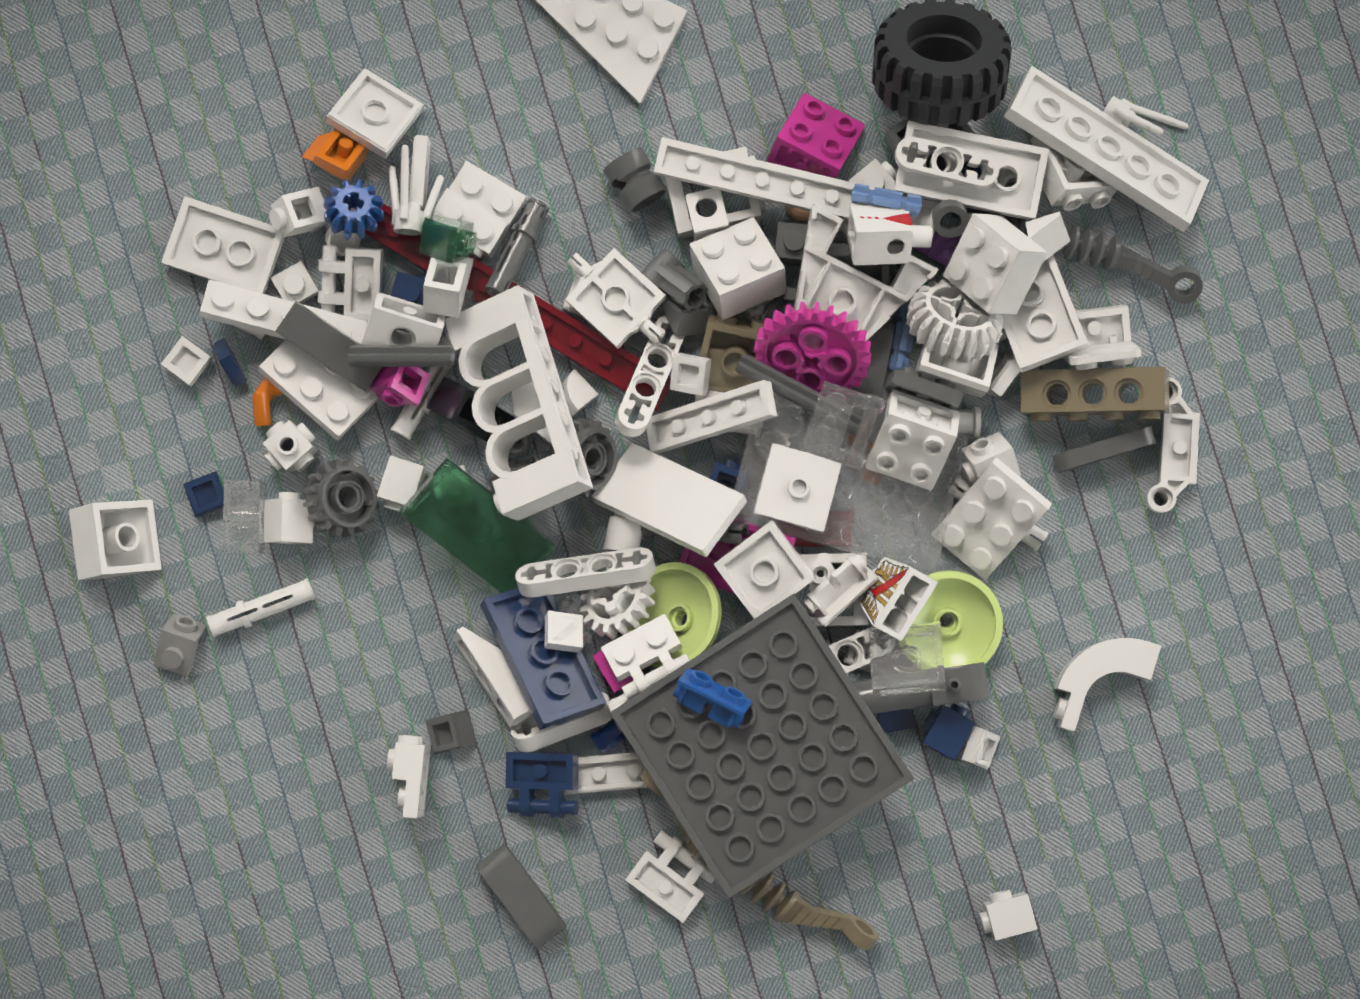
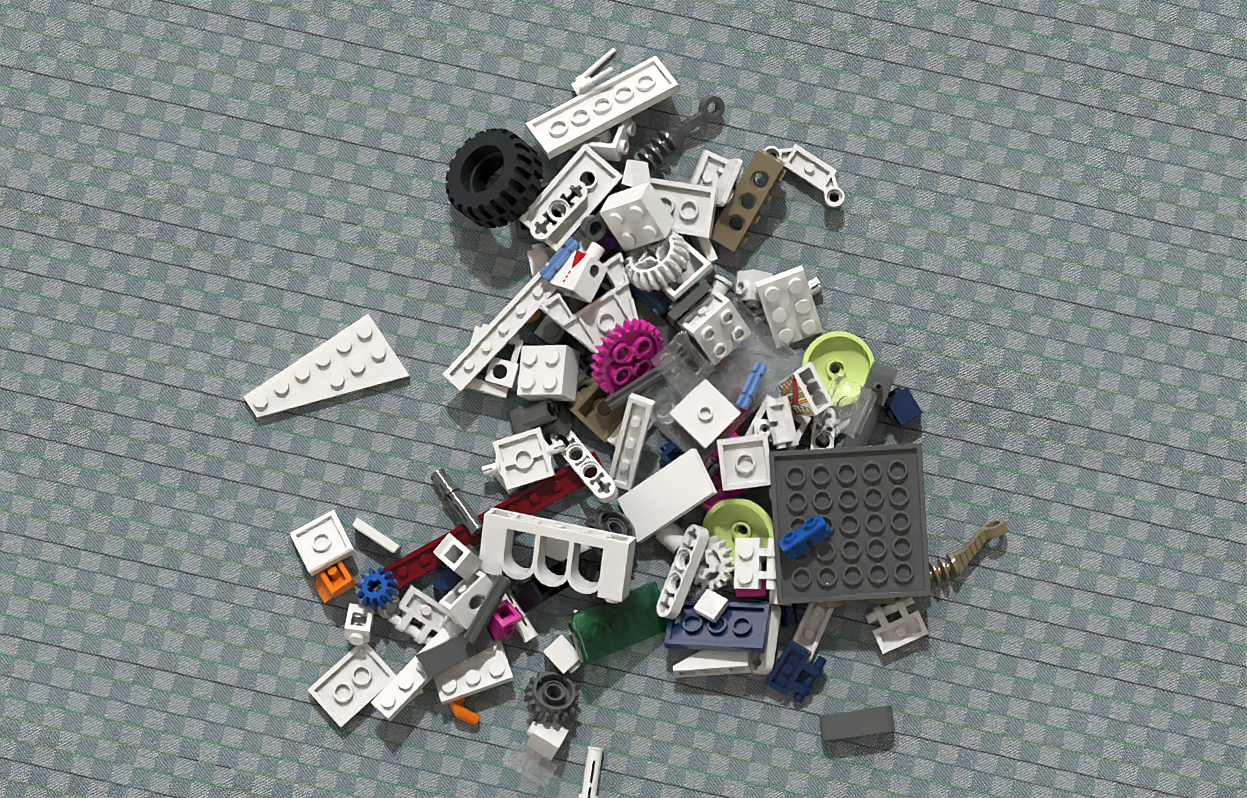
camera: 60 degrees left, 0 degrees up
white plate [161,336,213,387] -> none
dark blue tile [183,471,230,518] -> none
dark blue tile [213,338,247,386] -> none
white brick [263,420,318,473] -> none
white plate [271,261,319,304] -> none
white plate [387,735,431,818] -> none
white plant [389,145,444,236] -> none
clear green slope [419,215,477,263] -> none
dark grey slope [426,710,476,755] -> none
white plate [430,161,527,258] -> none
white tile [563,369,599,416] -> none
dark grey wheel [603,147,668,214] -> none
white plate [670,353,711,396] -> none
dark pink bracket [766,93,865,179] -> none
dark blue tile [877,709,917,733] -> none
white tile [962,726,1000,770] -> none
white brick [979,890,1037,940] -> none
dark grey beam [1052,426,1156,473] -> none
white arch [1053,638,1161,731] -> none
none -> medium blue axle [736,362,767,410]

